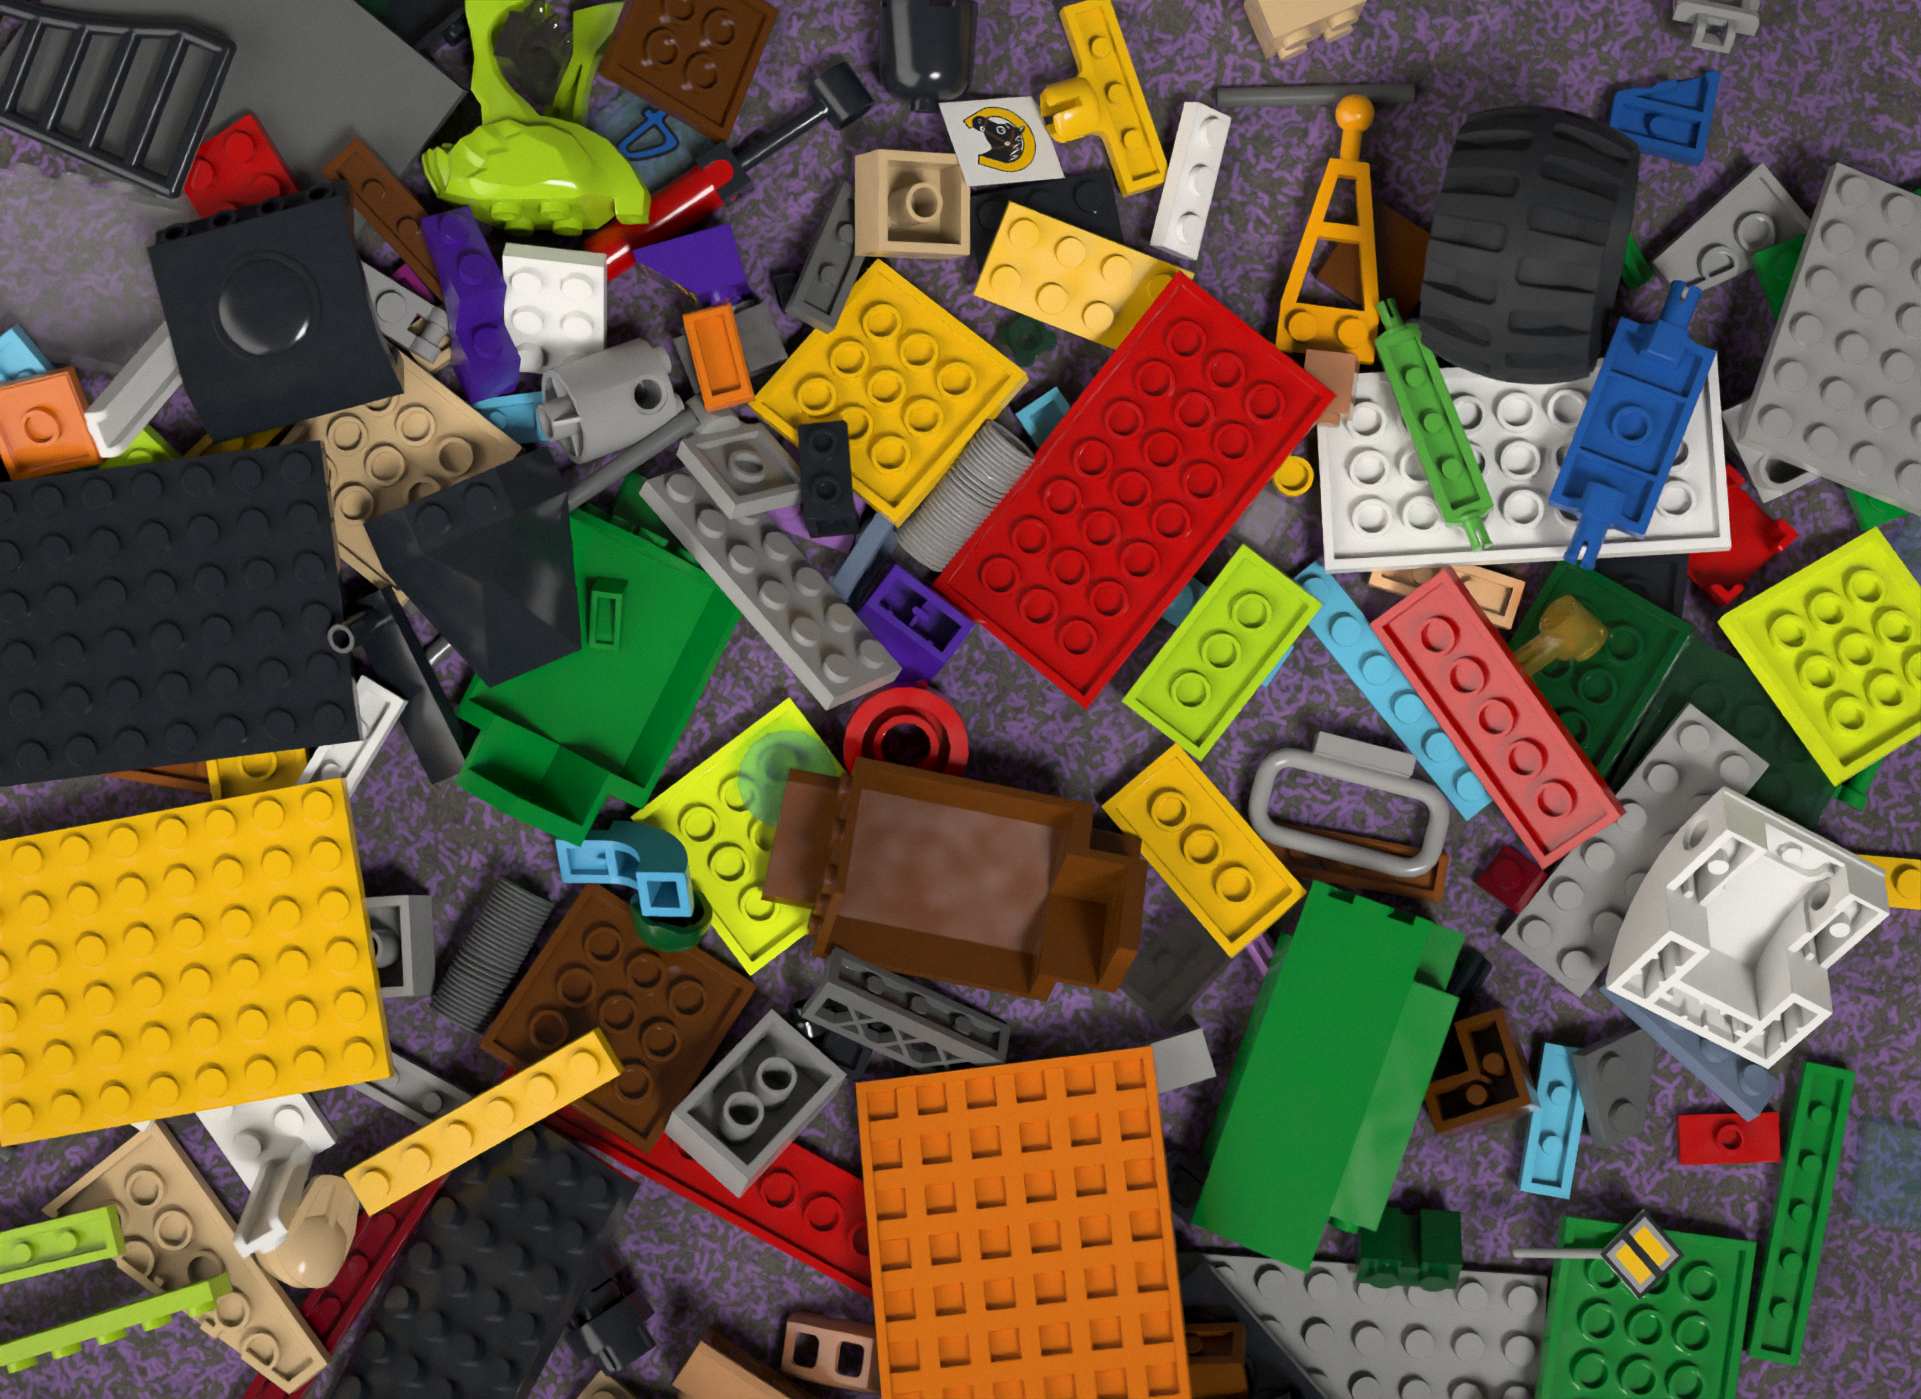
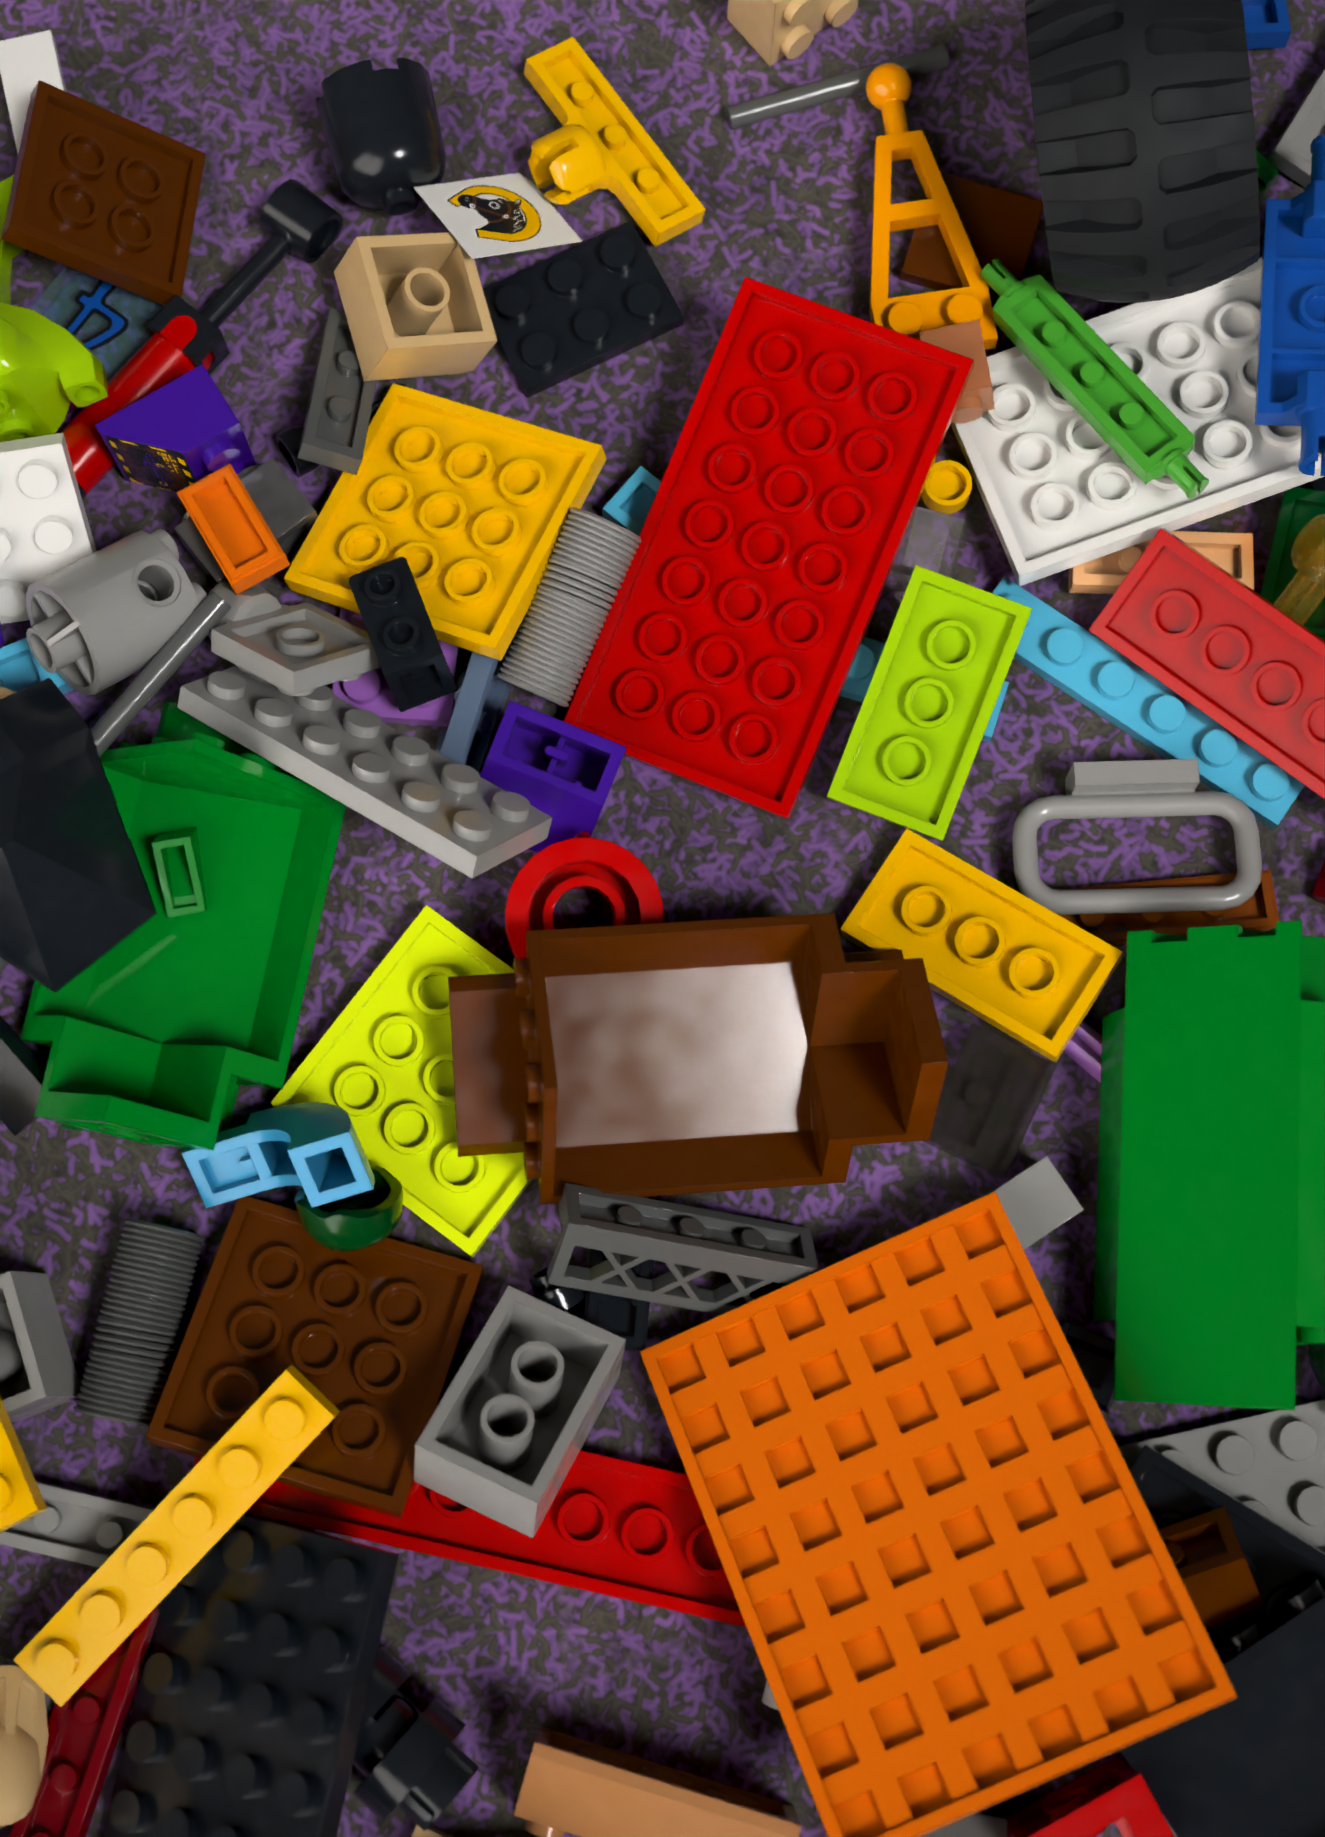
camera: 20 degrees left, 10 degrees down
clear light blue tile [737,730,838,827] -> none
nougat piece [780,1311,881,1396] -> none
yellow plate [973,200,1195,350] -> none
clear green plate [999,314,1057,368] -> none
white plate [1150,102,1231,260] -> none

